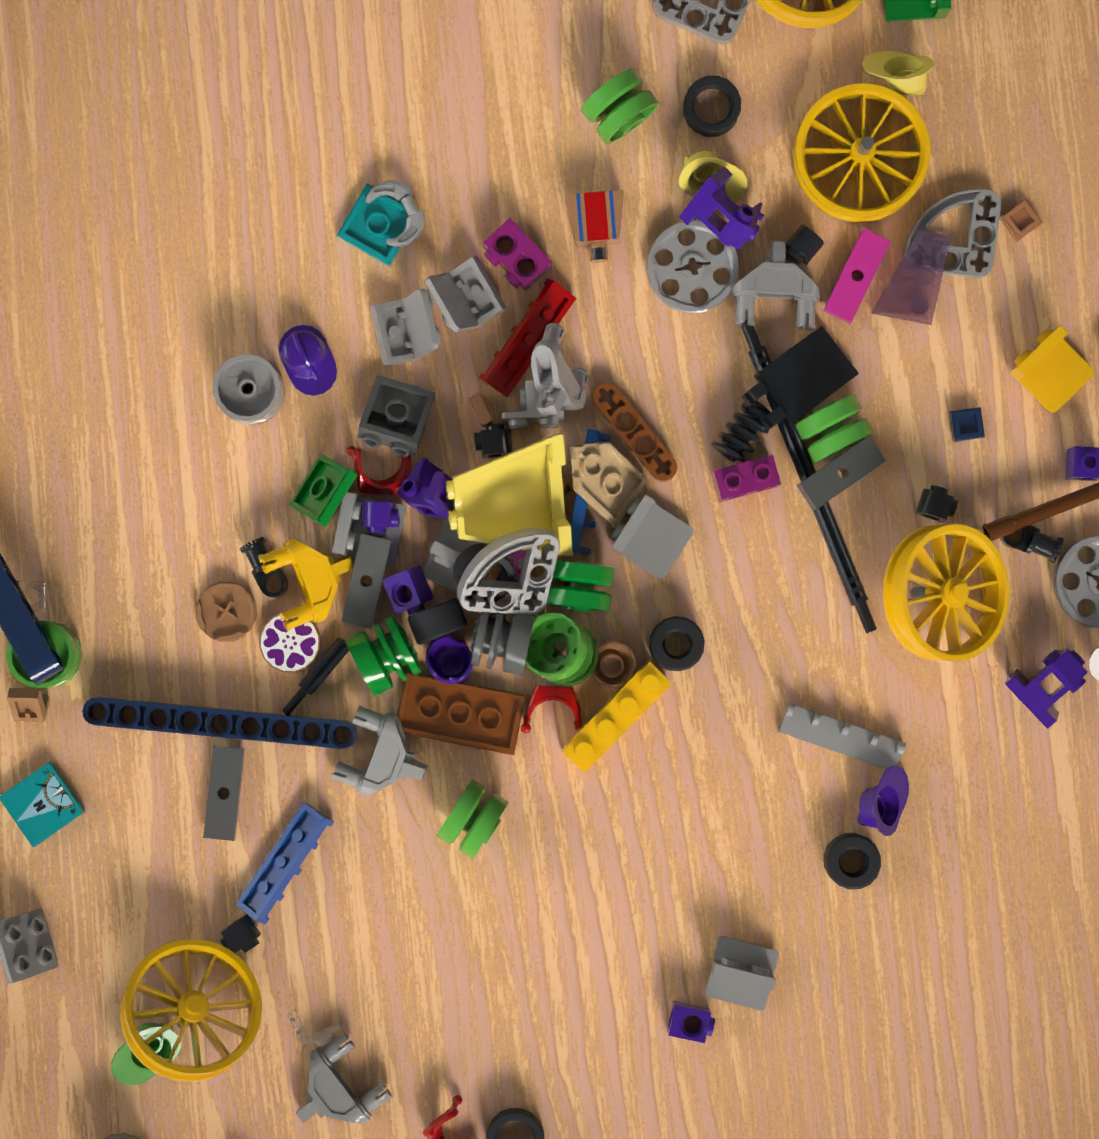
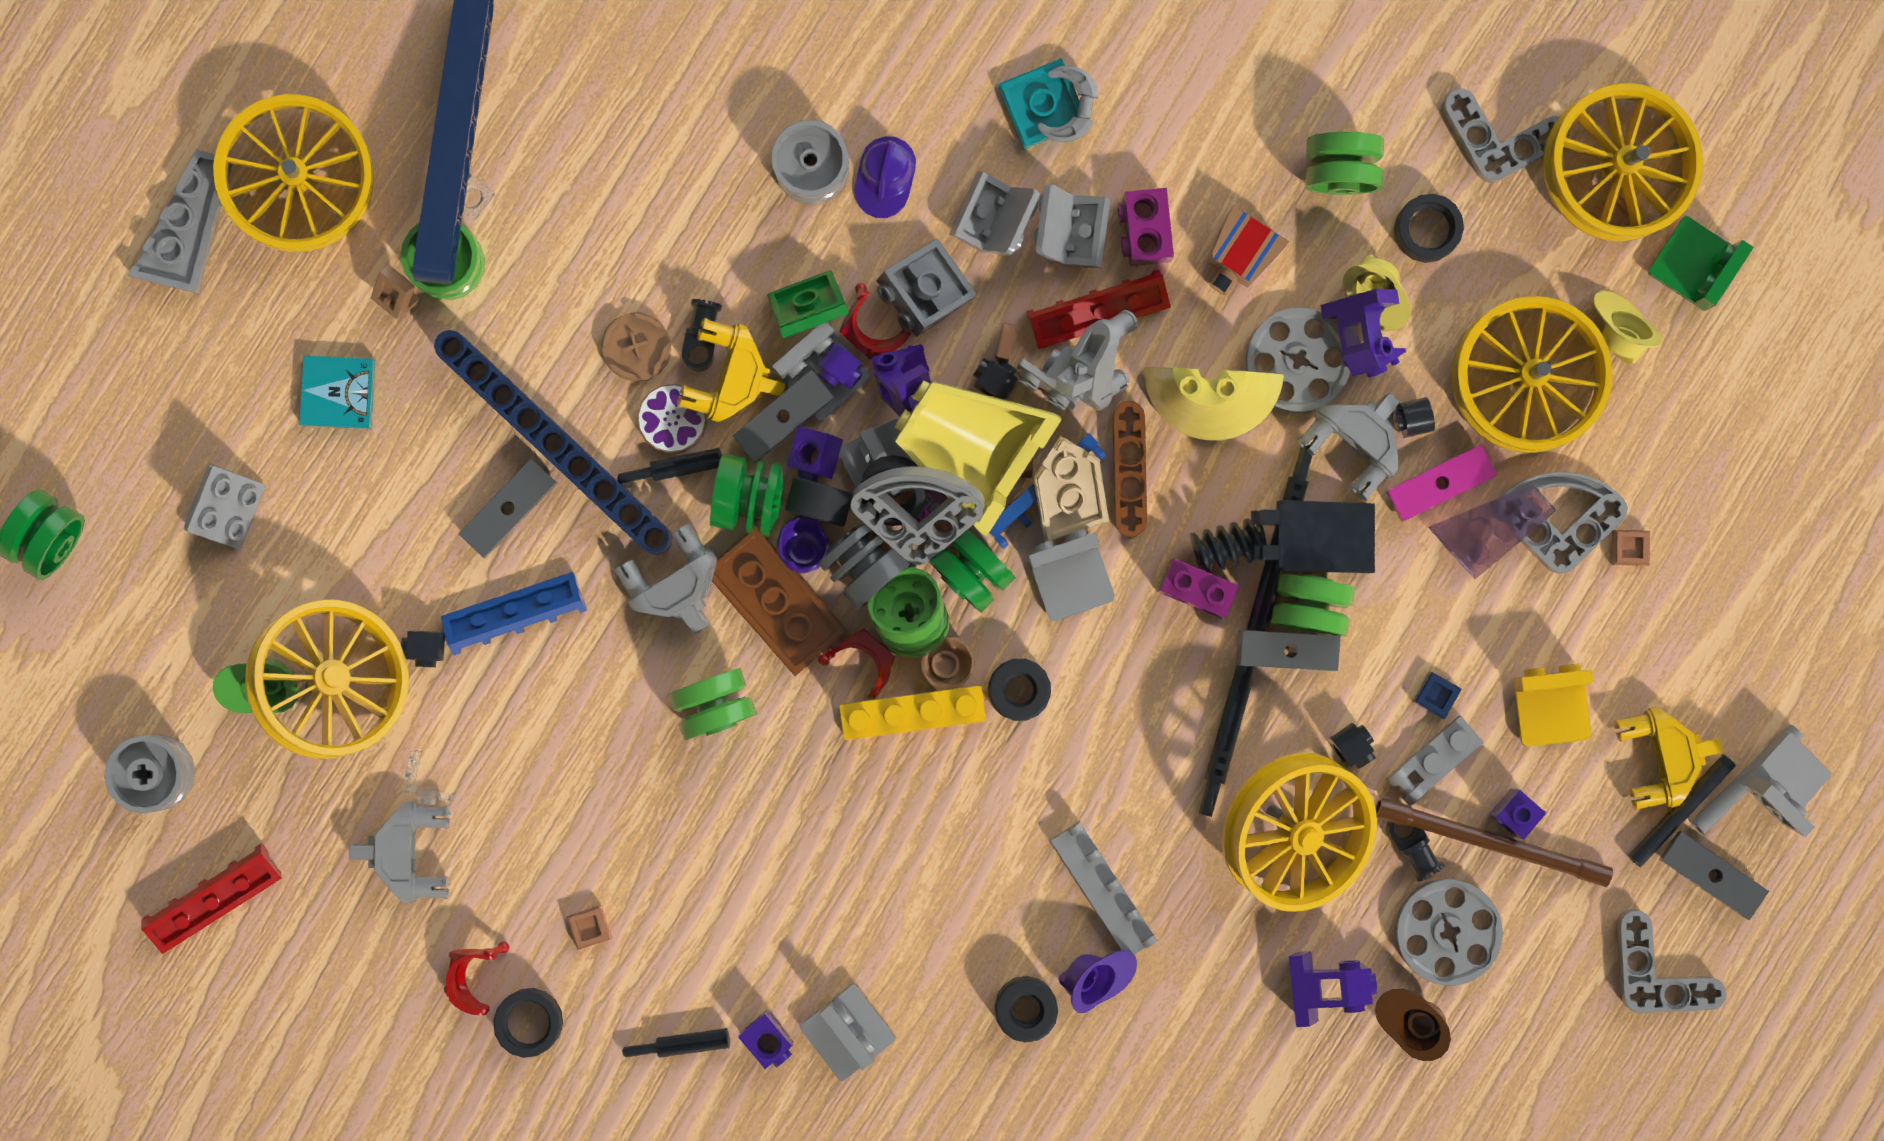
camera: 35 degrees right, 0 degrees up
none -> nougat tile [567,905,612,950]
none -> black axle [622,1028,730,1058]
none -> light yellow cone [1144,367,1284,441]
none -> light grey plate [1386,716,1484,806]

